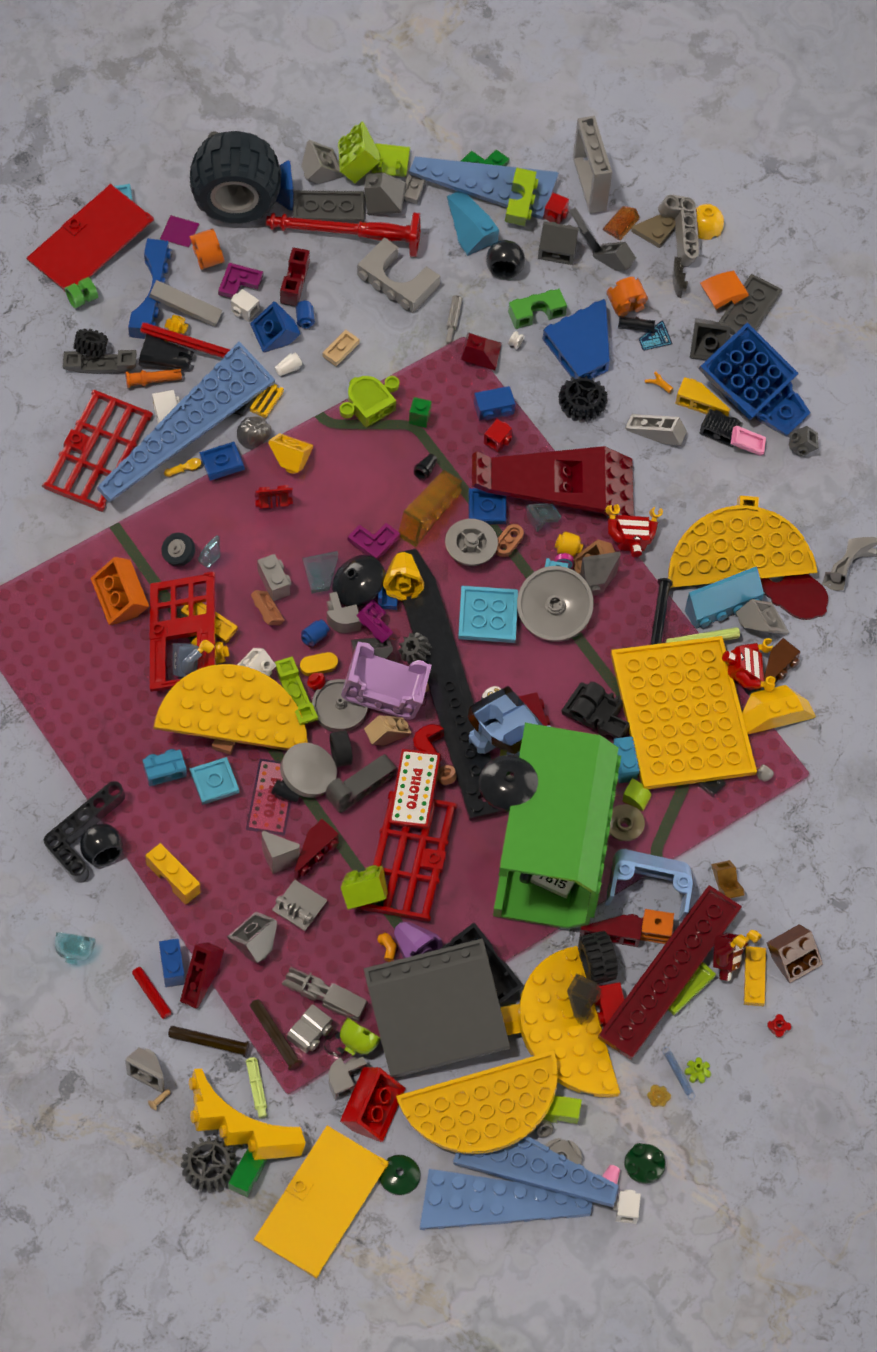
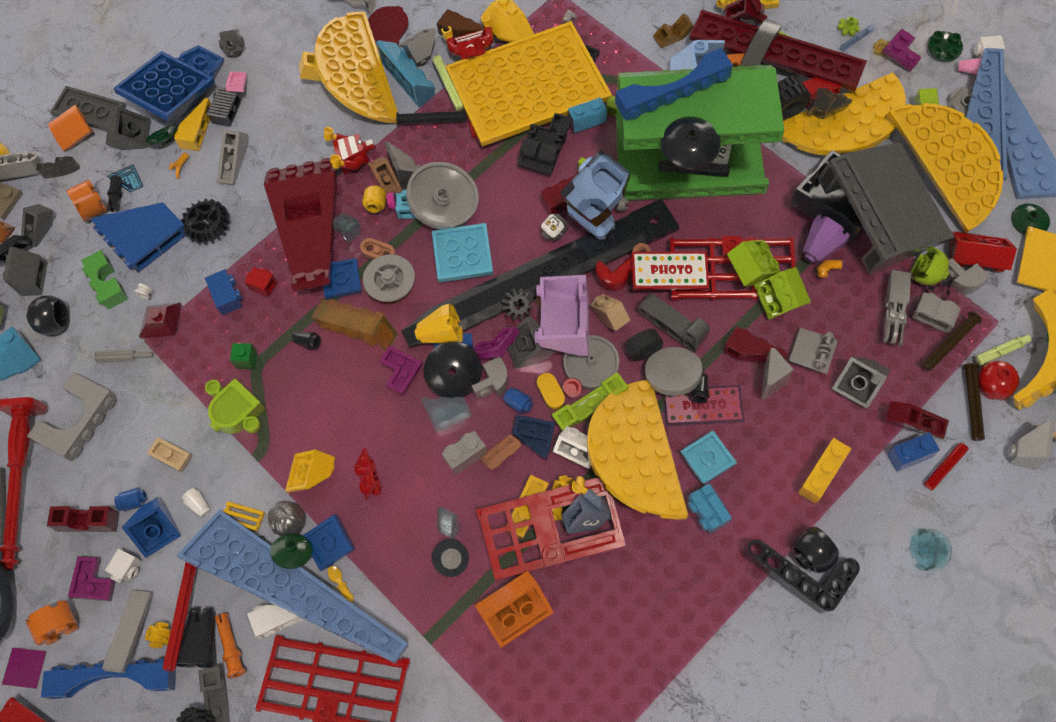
camera: 90 degrees left, 5 degrees up
none -> dark green dish [145,125,178,146]
none -> dark green dish [270,534,312,569]
none -> dark blue wing [512,415,556,460]
none -> blue arch [615,48,733,121]
none -> lime slope [727,240,781,286]
none -> dark grey slope [740,18,783,66]
none -> magenta plate [882,28,922,72]
none -> red cylinder [978,360,1020,401]

